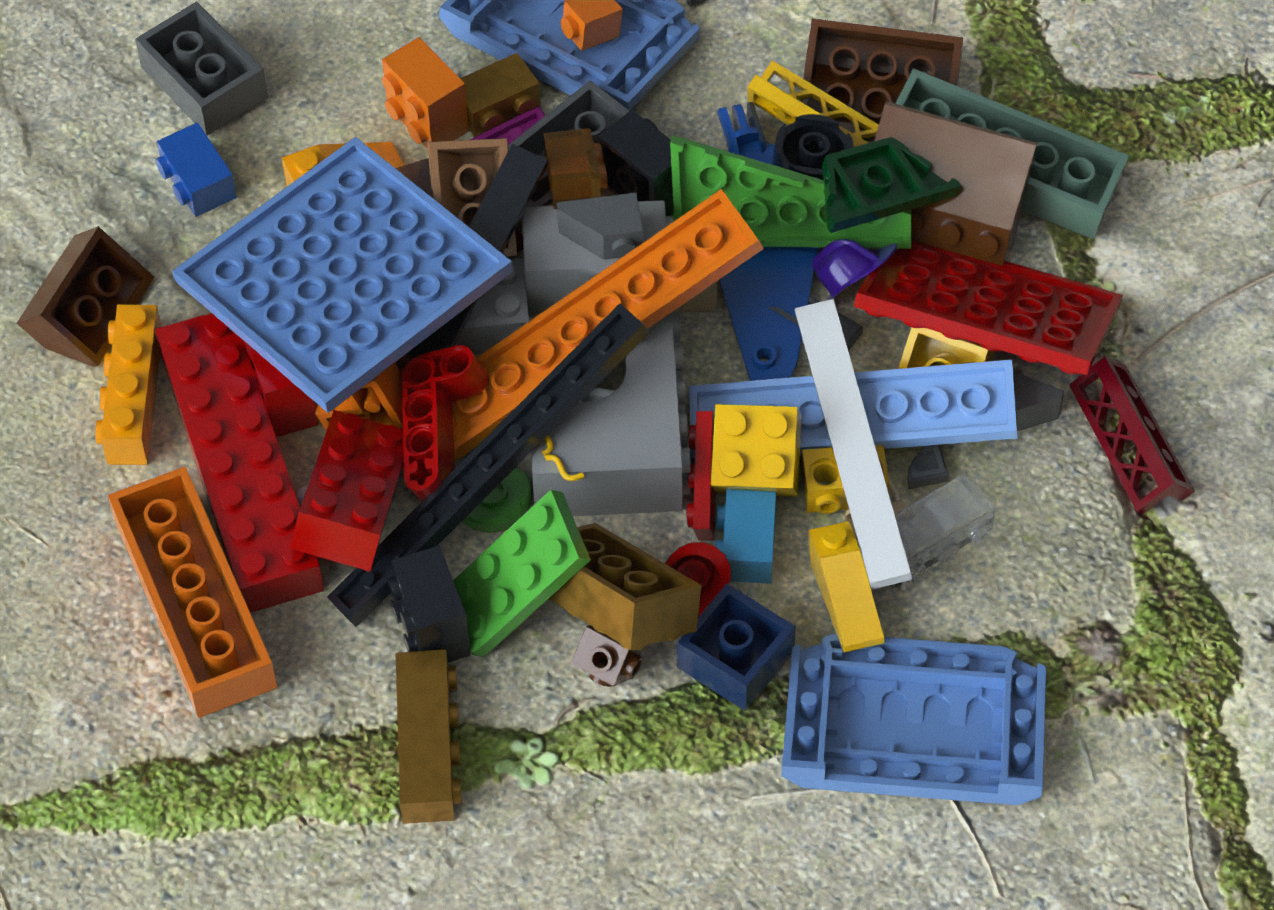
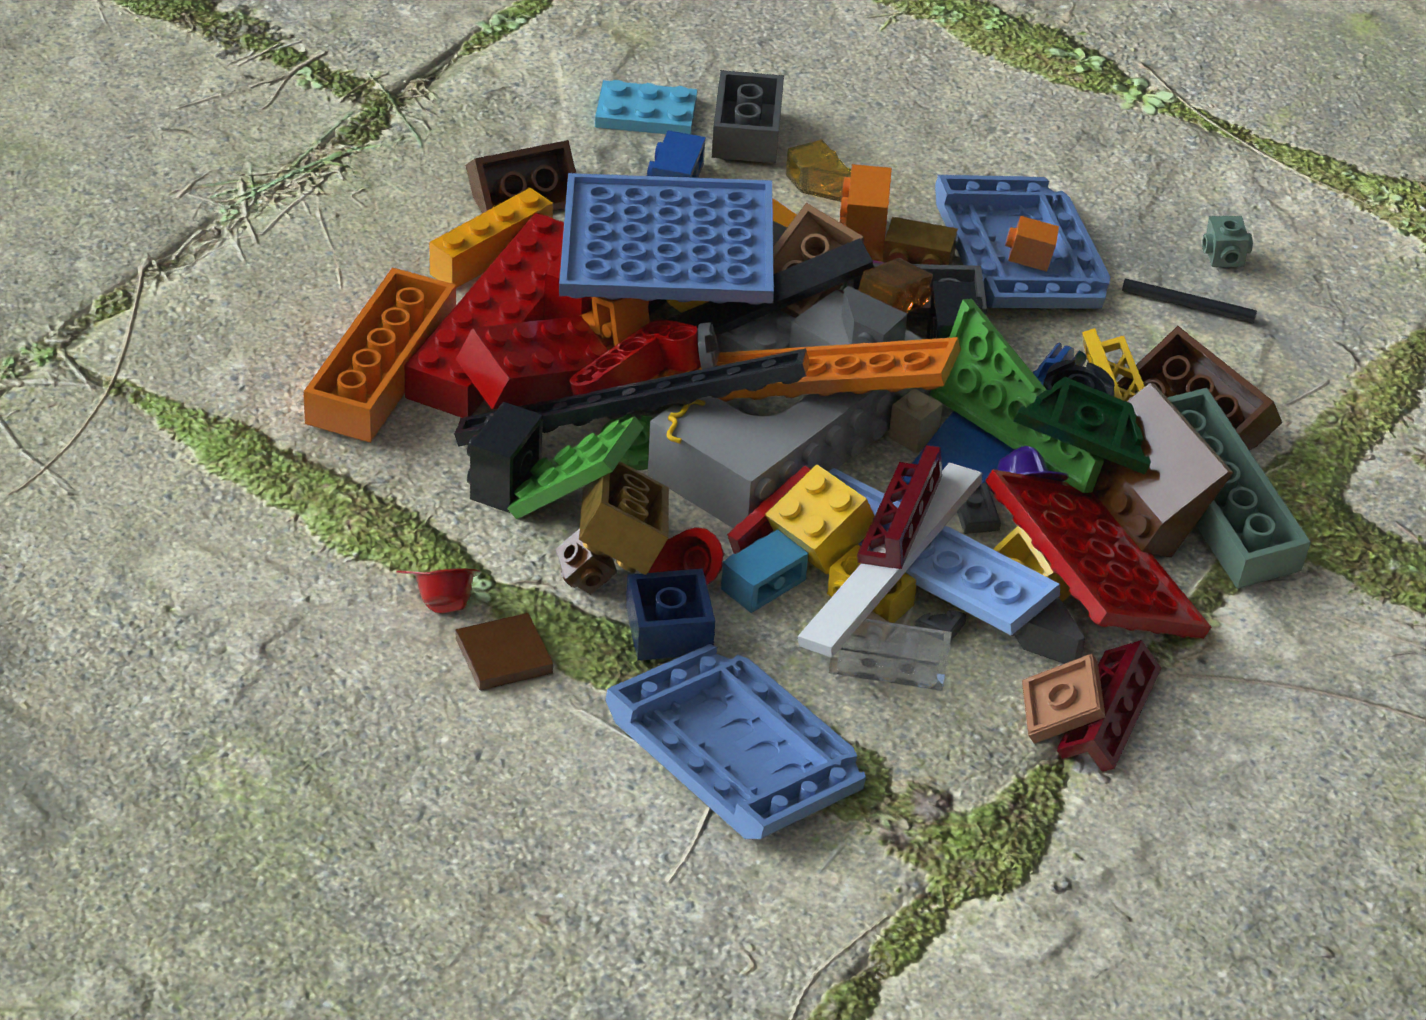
camera: 40 degrees right, 15 degrees down
pearl gold brick [395,650,462,824] -> none
yellow slope [809,521,884,652] -> none
none -> red piece [396,568,481,613]
none -> reddish brown tile [456,613,553,691]
none -> medium azure plate [595,80,697,134]
none -> dark grey tile [698,322,720,369]
none -> clear yellow slope [786,139,851,202]
none -> dark red fence [857,445,942,569]
none -> nougat tile [1022,654,1105,744]

